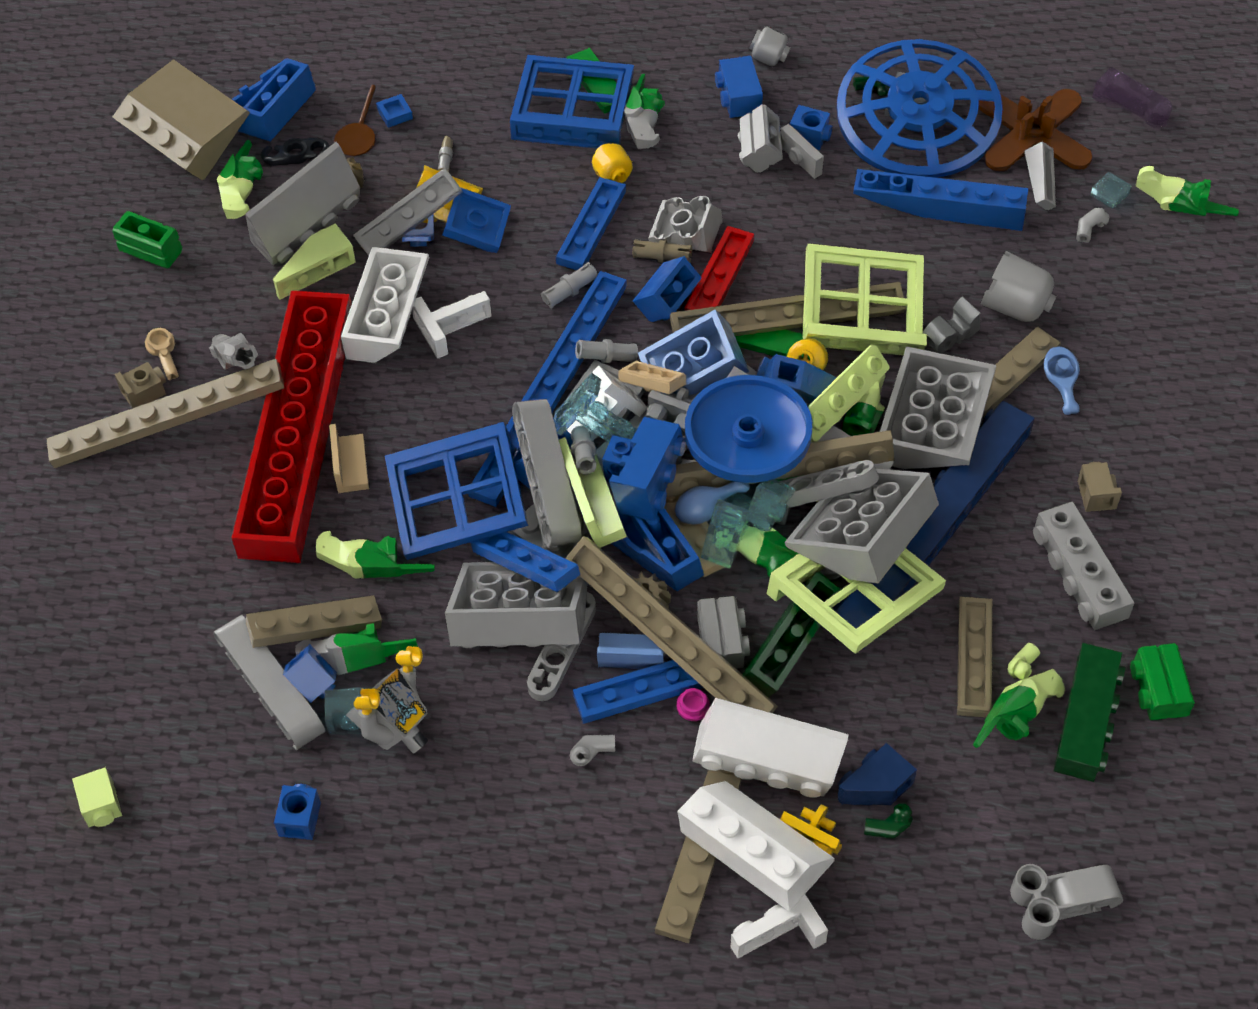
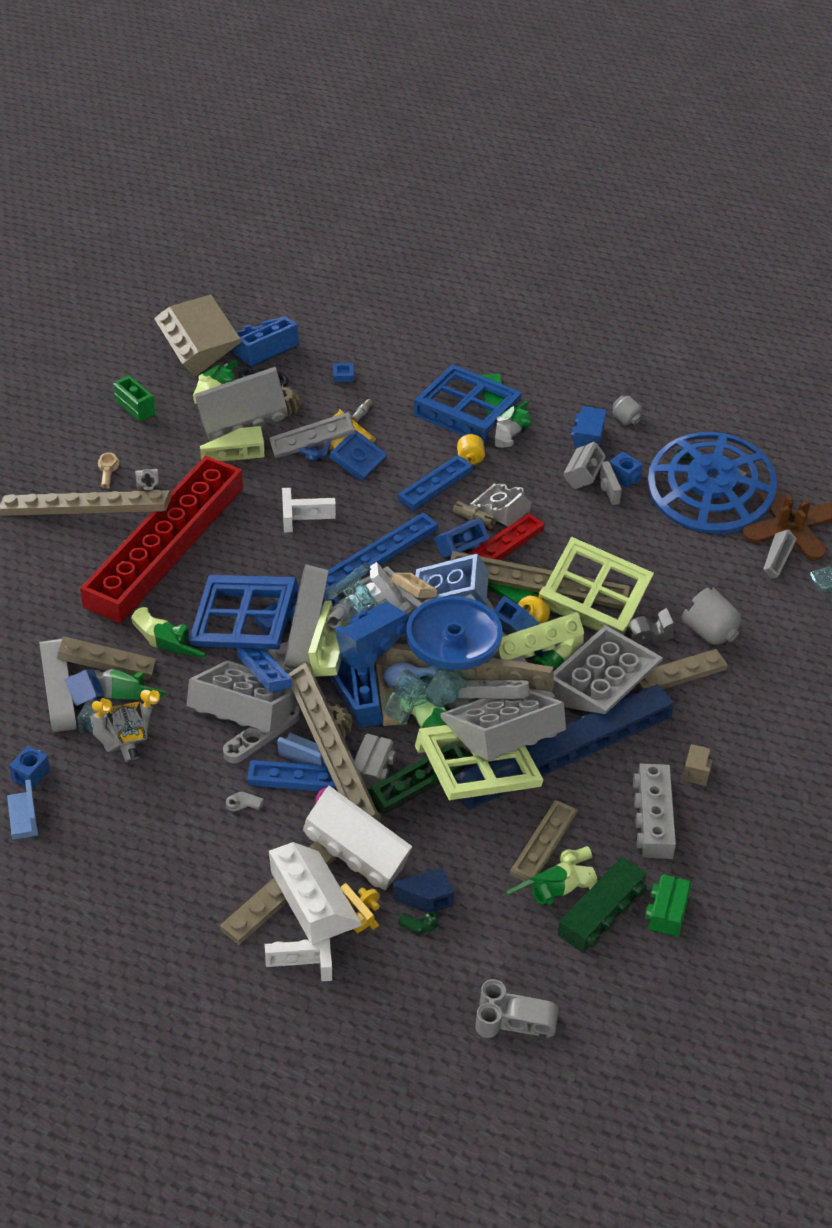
camera: 20 degrees right, 10 degrees down
dark tan brick [114,362,166,409] -> none
tan panel [329,424,369,493] -> none
reddish brown piece [334,85,376,156] -> none
white slope [341,247,429,363] -> none
light grey pin [541,262,598,309] -> none
light grey pin [575,339,638,363] -> none
blue slope [853,169,1028,231] -> none
medium blue piece [1044,347,1080,415] -> none
light grey arm [1076,208,1109,243] -> none
none -> medium blue panel [7,780,38,840]

